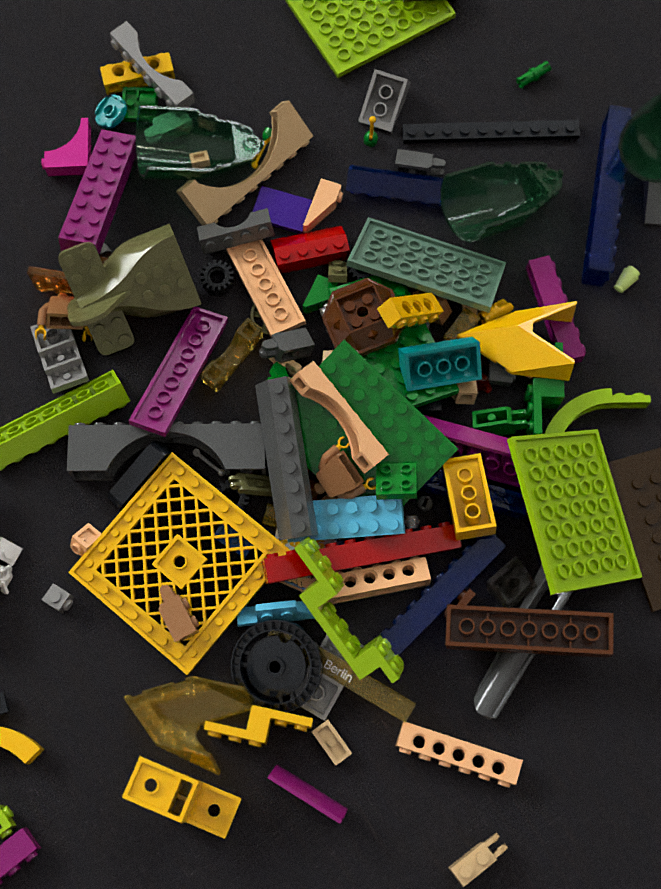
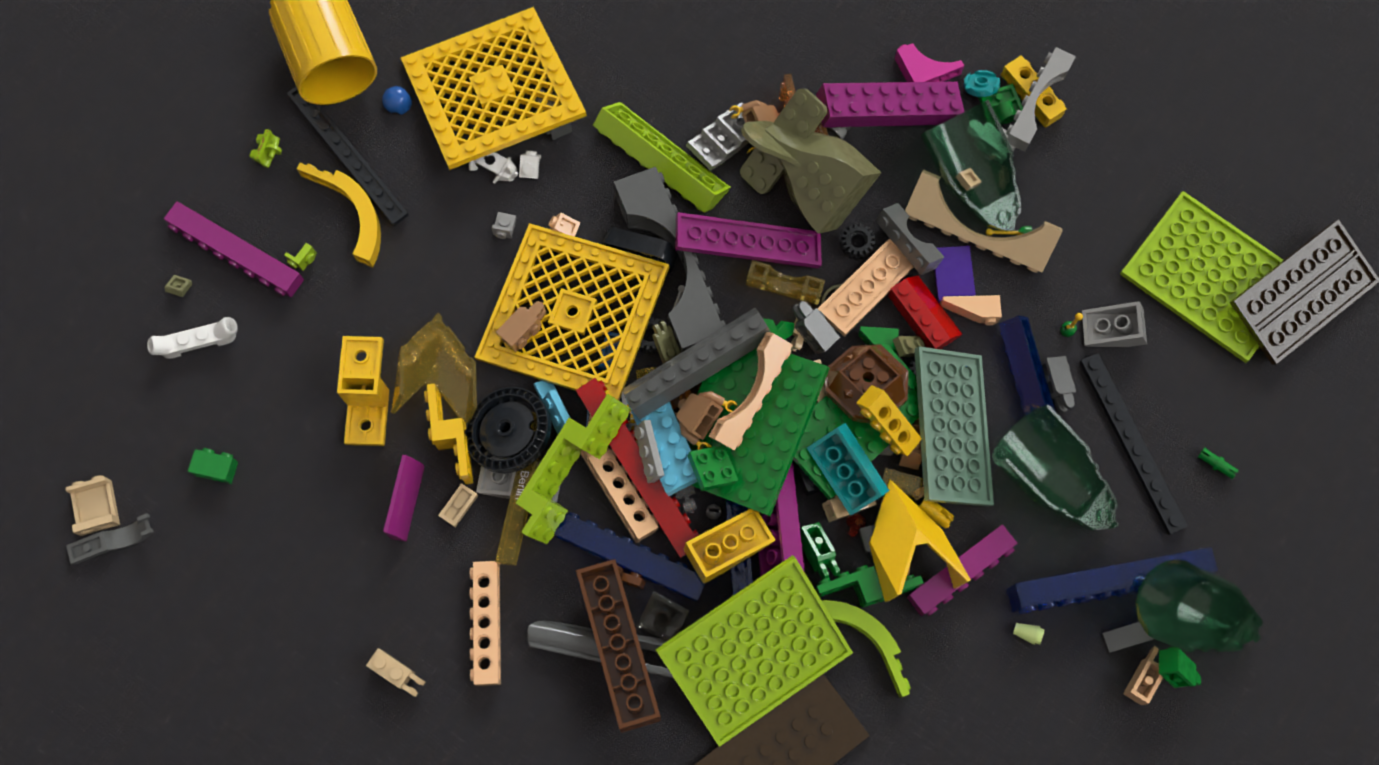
camera: 70 degrees right, 0 degrees up
none -> light grey plate [634,420,664,483]

